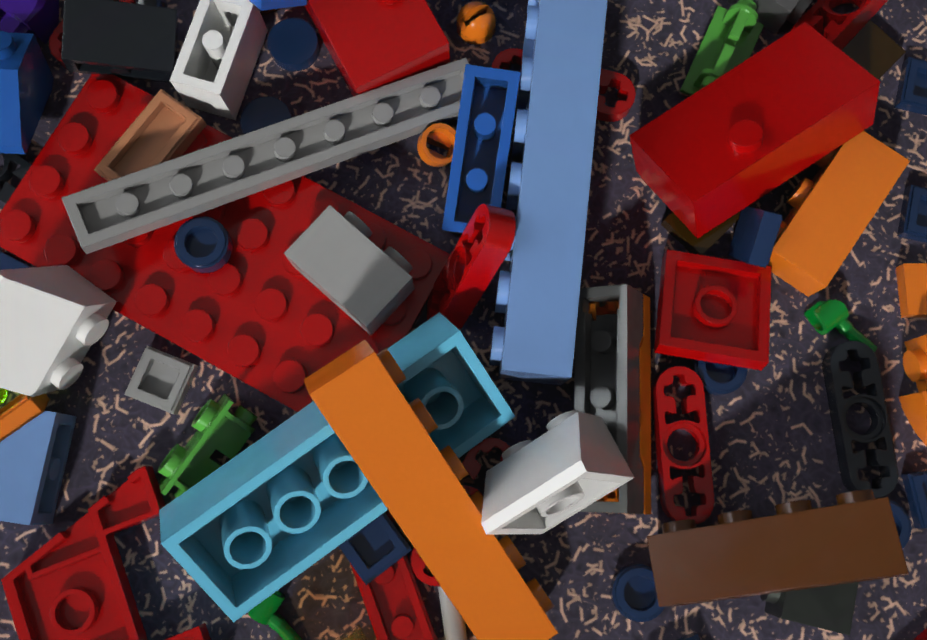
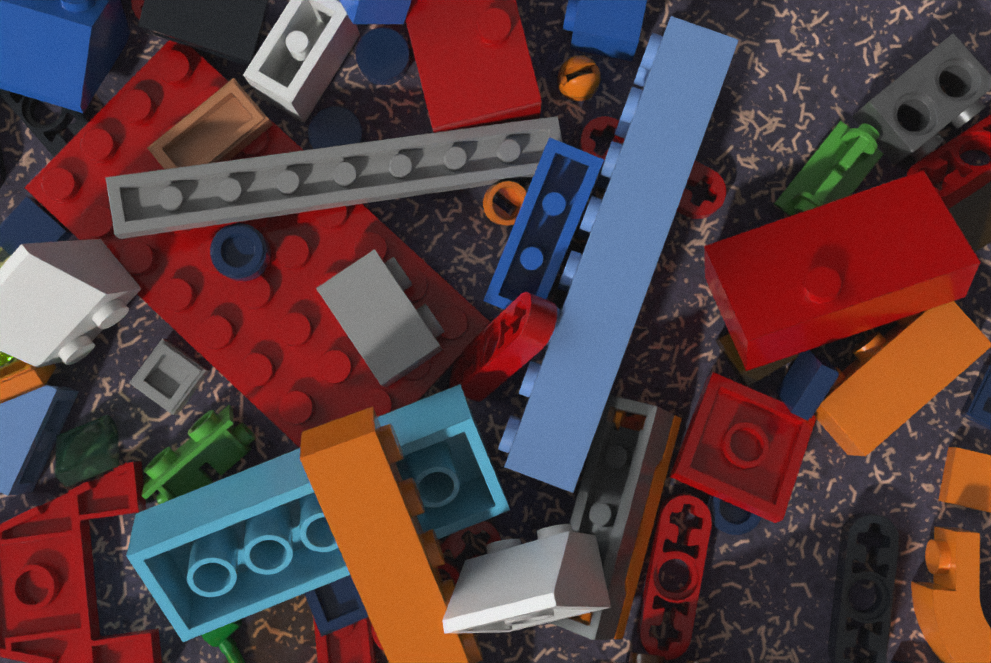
camera: 20 degrees right, 5 degrees up
green hand [804,299,877,352] -> none
none -> clear green tile [55,415,119,487]

